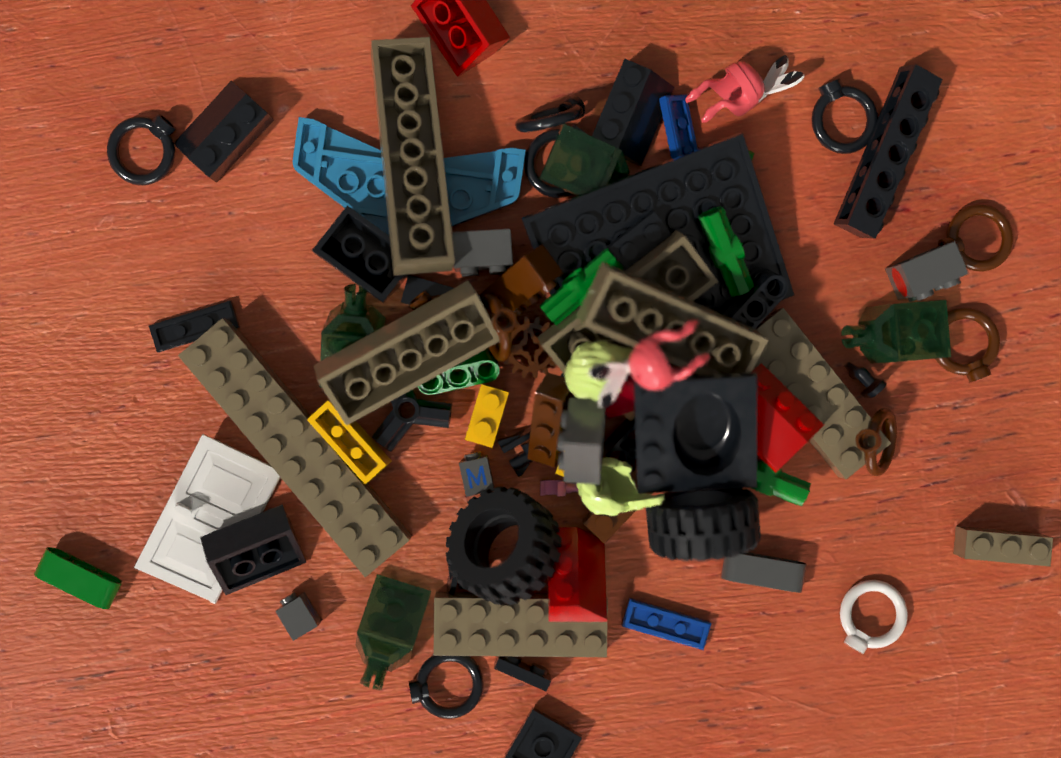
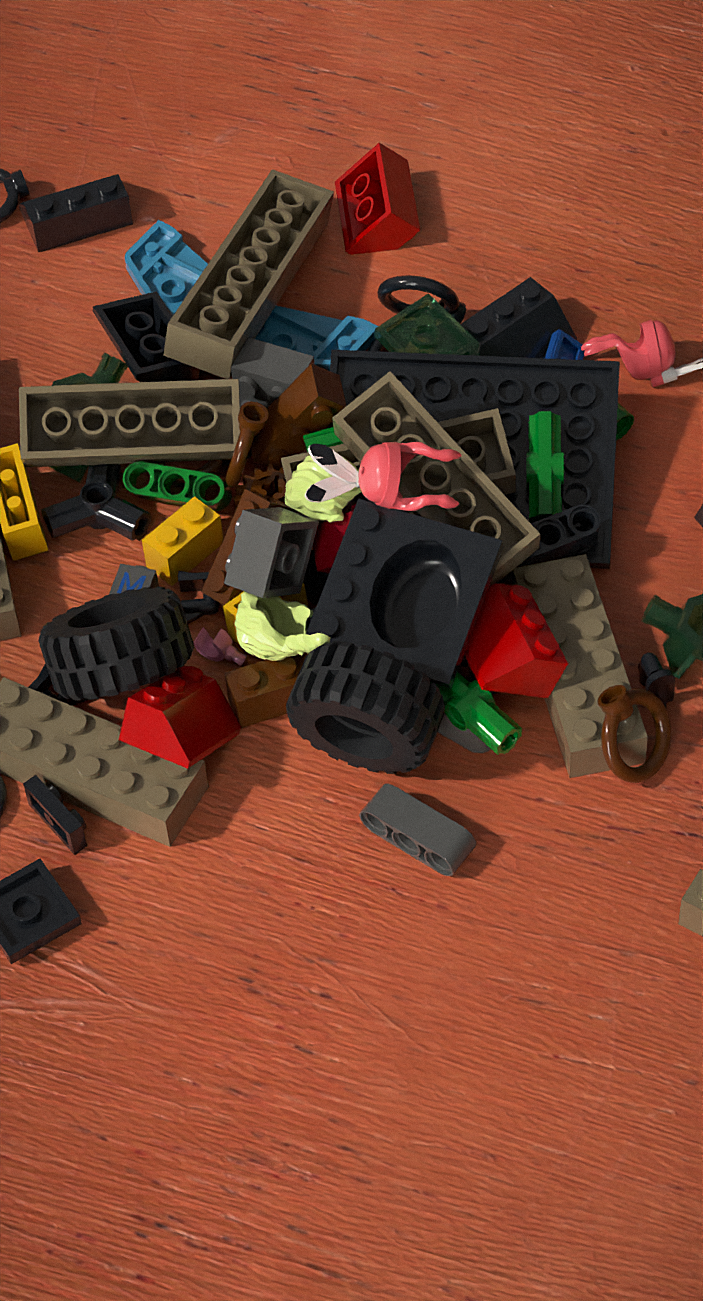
camera: 30 degrees right, 35 degrees down
blue tile [621,598,711,650] -> none
white piece [840,580,908,654] -> none

